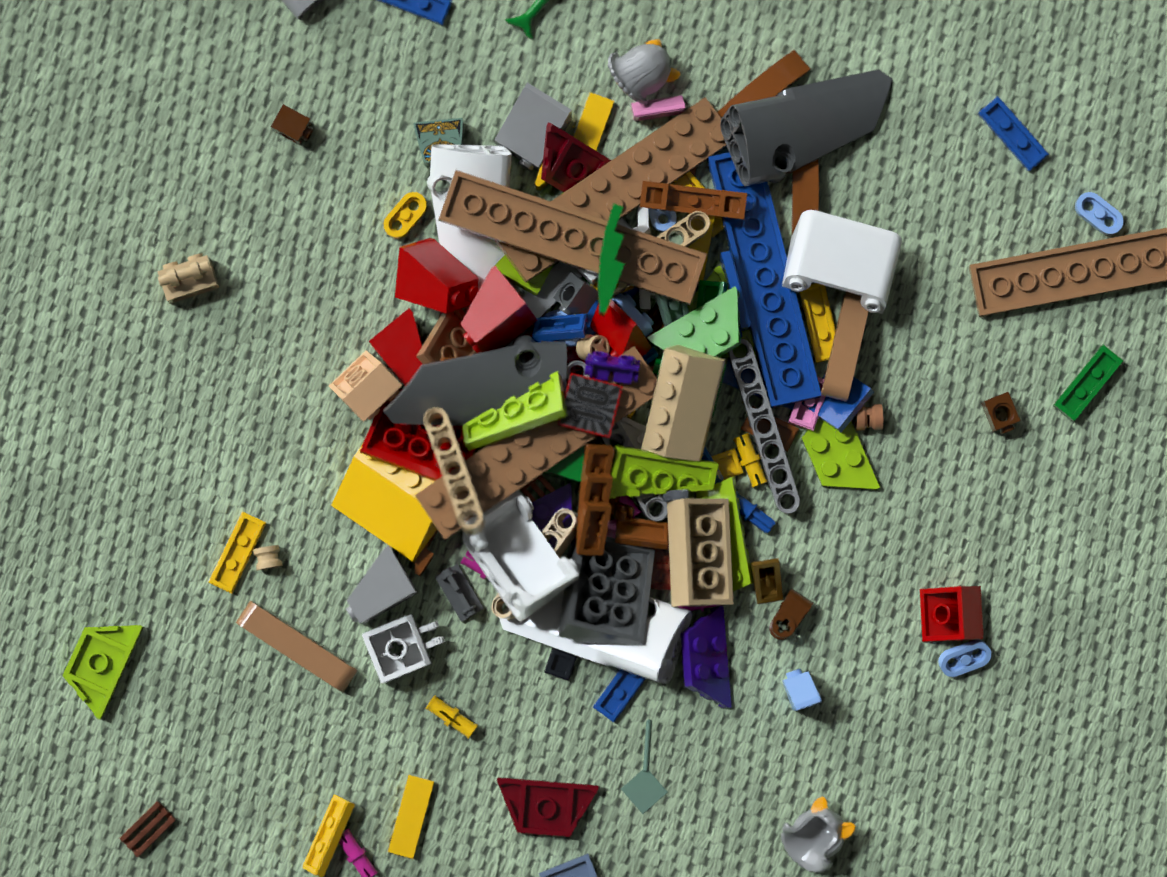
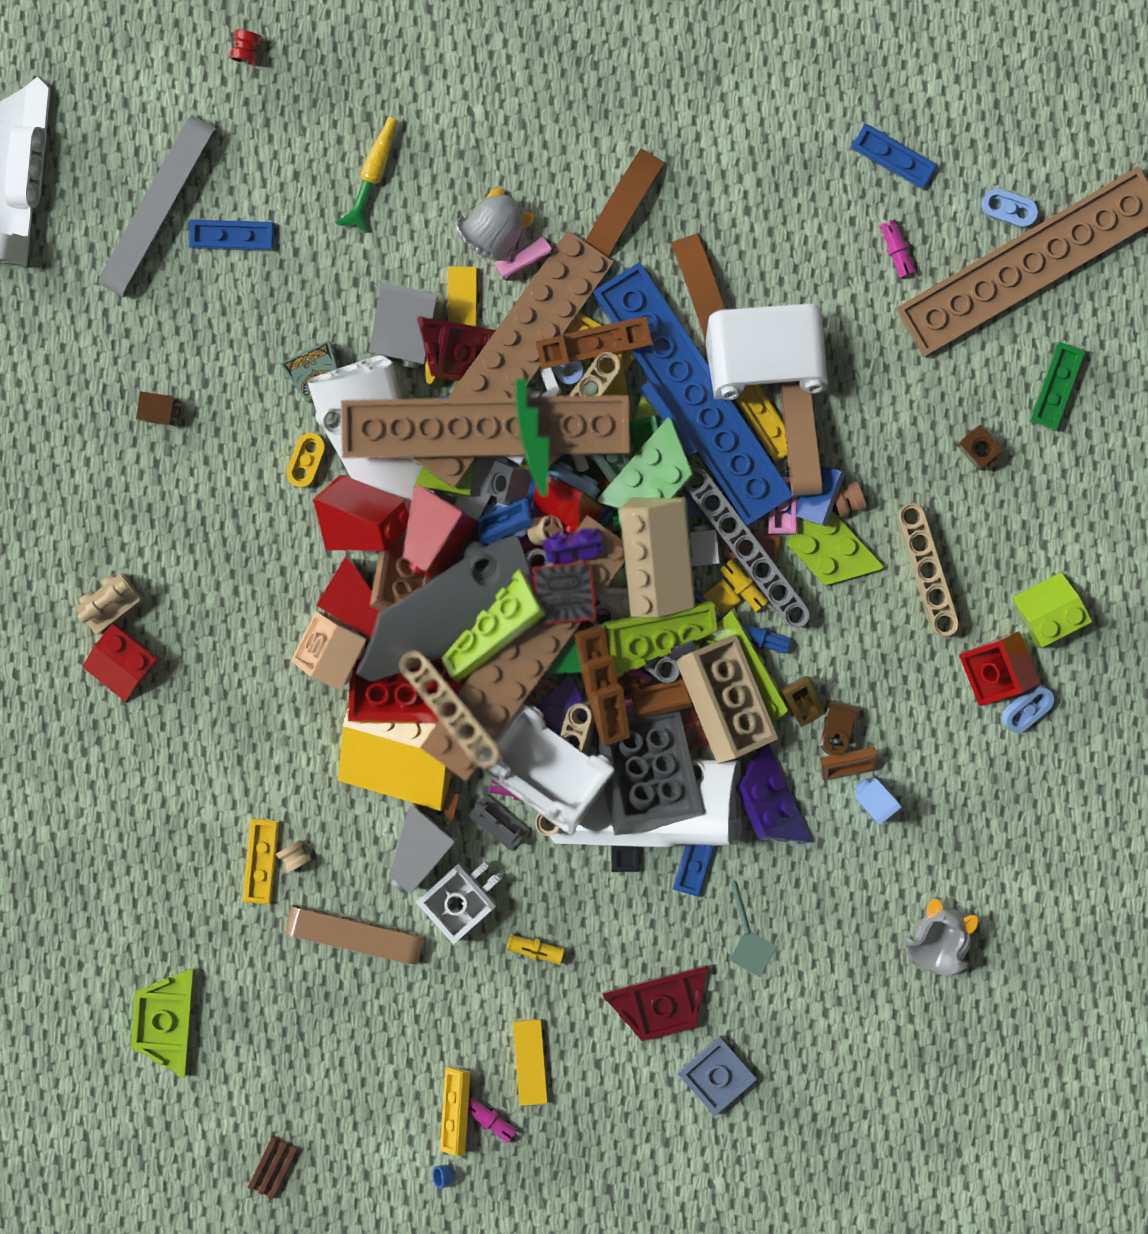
camera: 20 degrees left, 5 degrees up
dark grey panel [720,69,892,186] -> none
none -> red slope [82,624,161,702]
none -> white brick [690,525,719,567]
none -> dark orange tile [820,747,877,780]
none -> dark pink pin [879,219,916,278]
none -> tan beam [896,504,958,636]
none -> lime slope [1011,572,1092,648]

